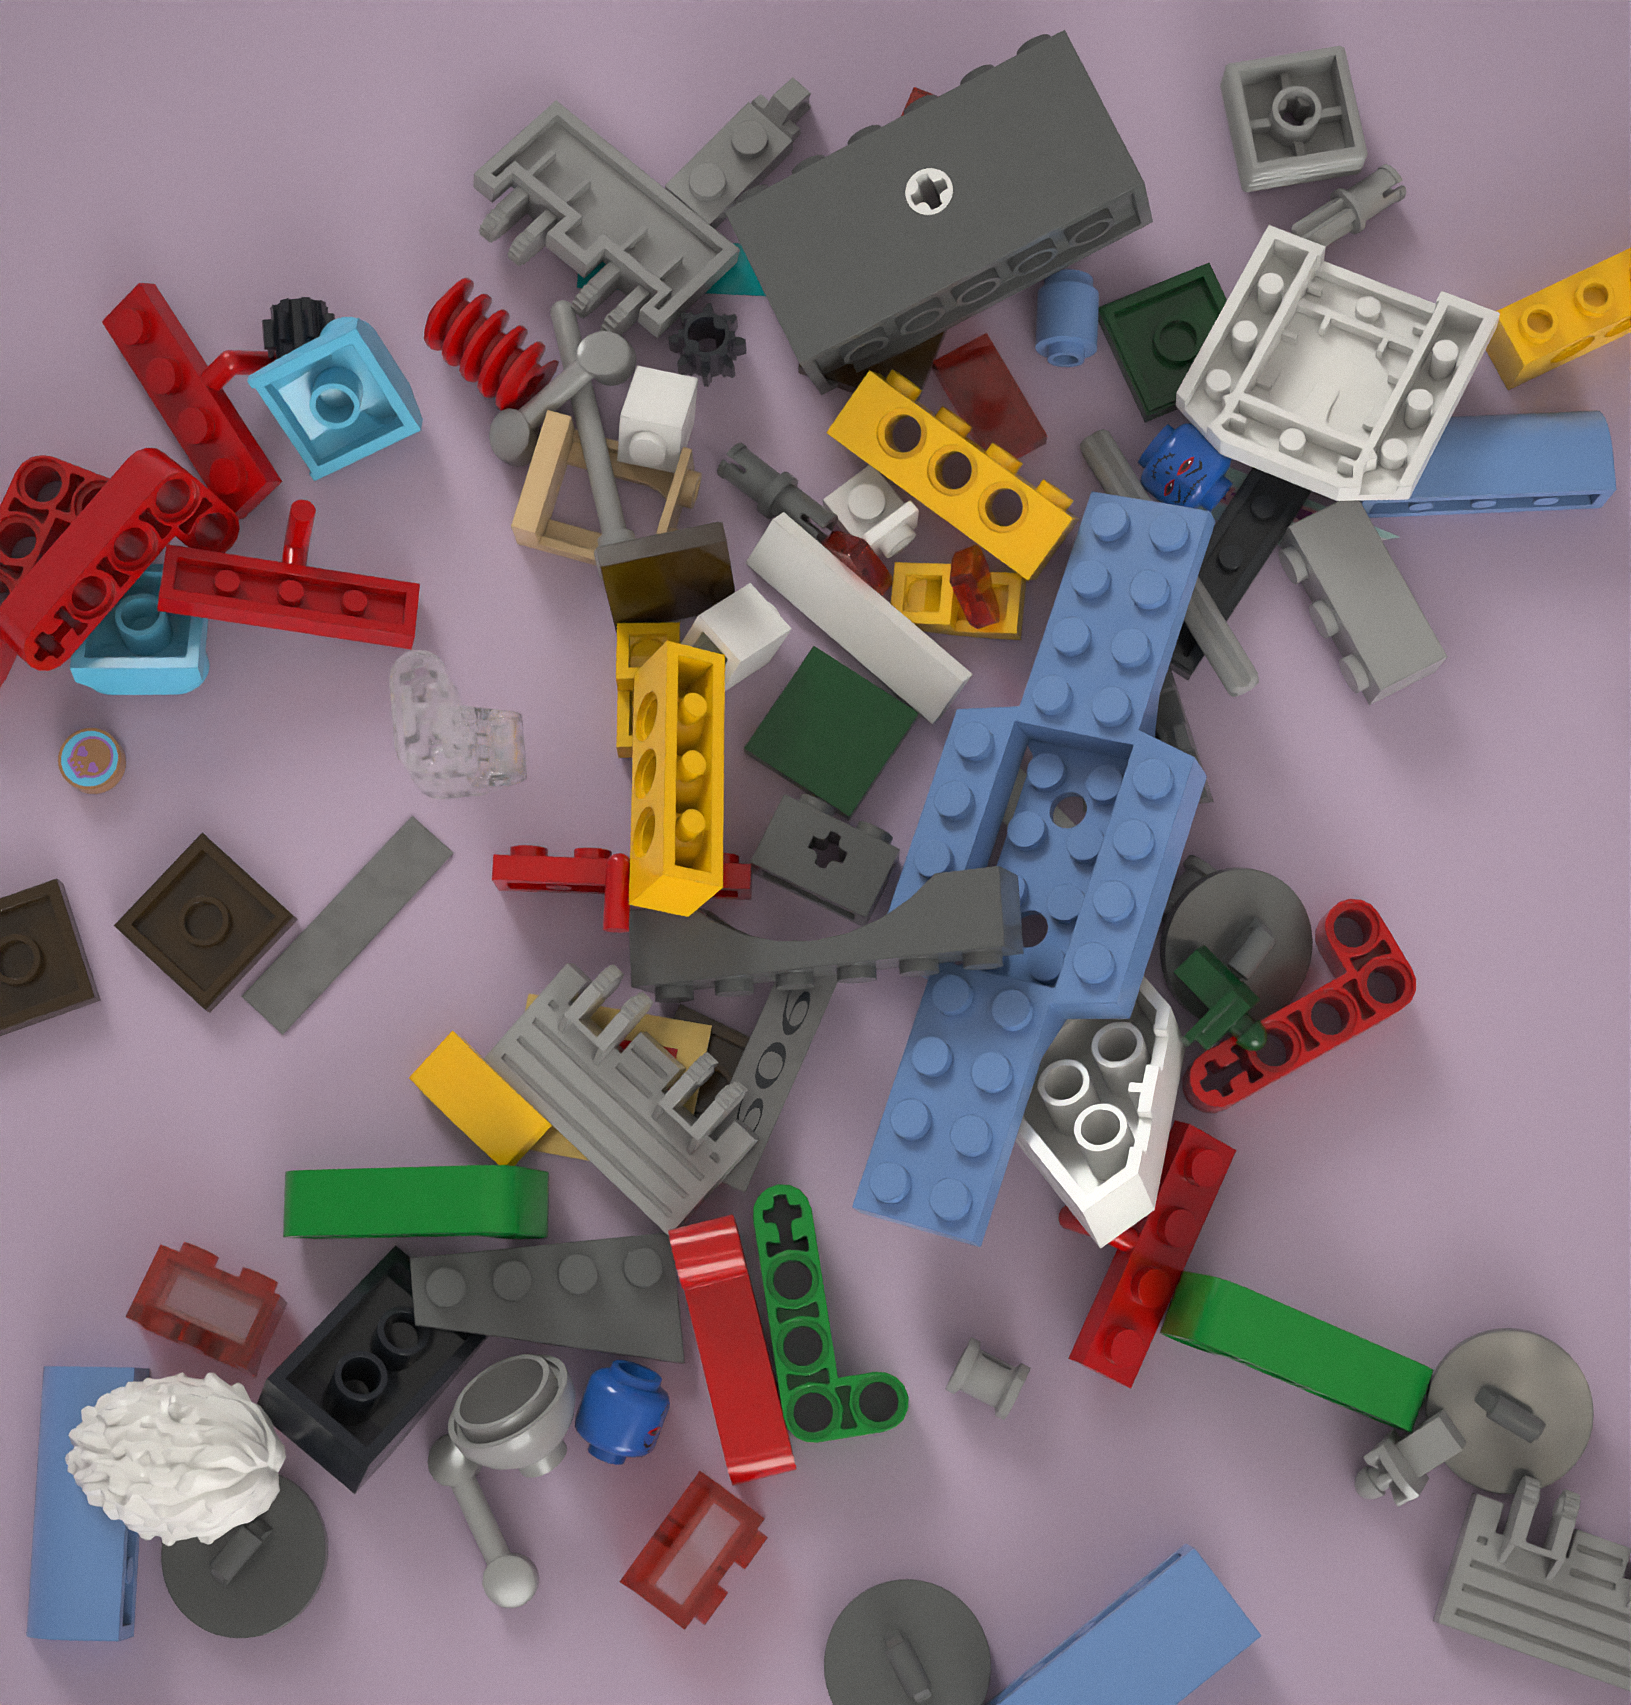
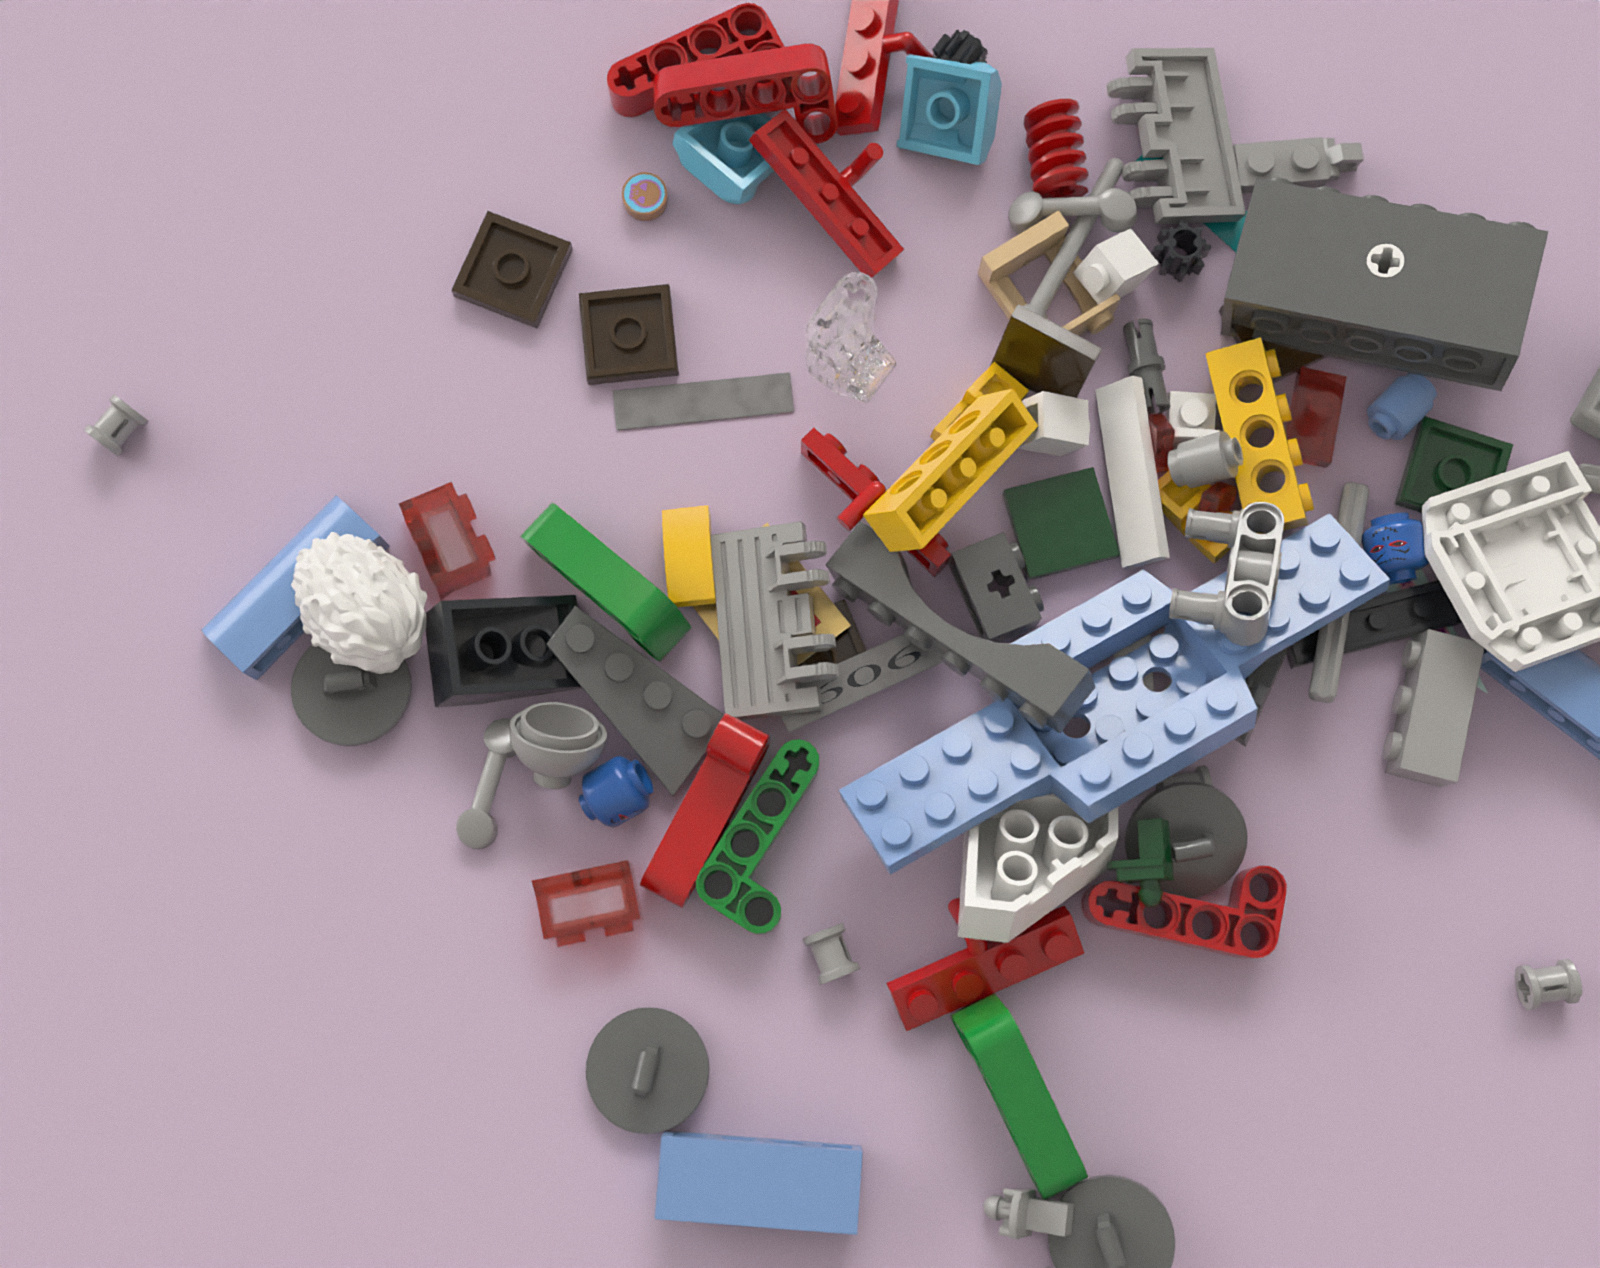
camera: 40 degrees right, 0 degrees up
none -> light grey brick [1168,431,1243,488]
none -> light grey piece [1169,502,1284,646]

